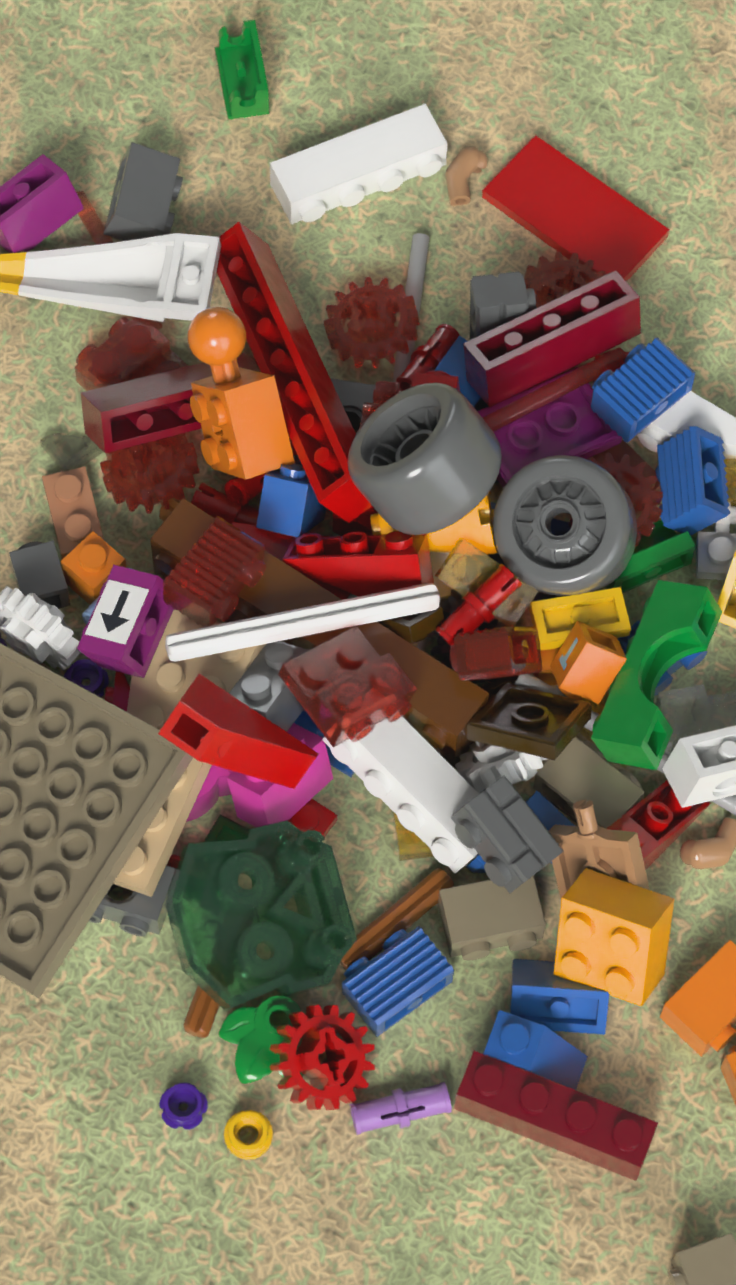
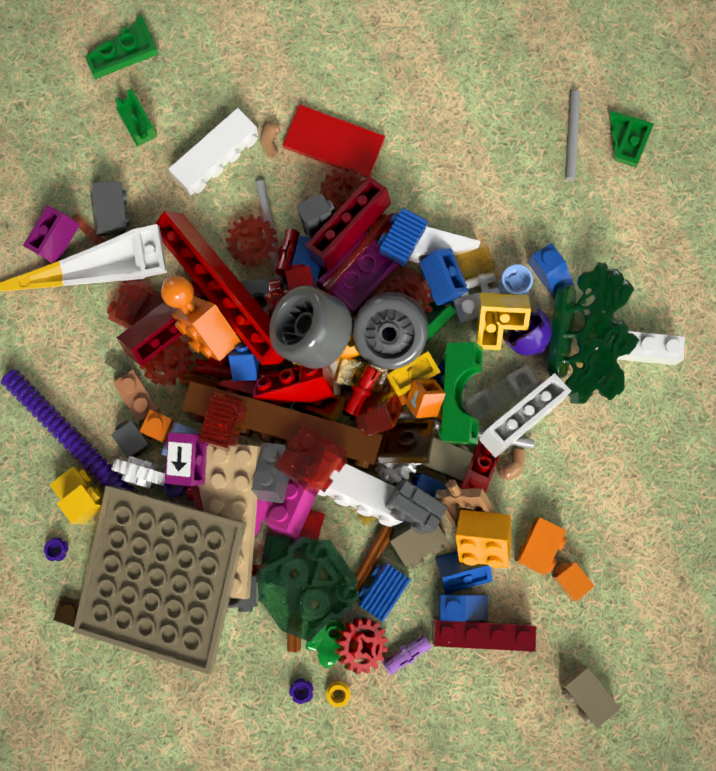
camera: 20 degrees left, 15 degrees up
red slope [158,673,319,789] -> none
white axle [165,583,440,662] -> none

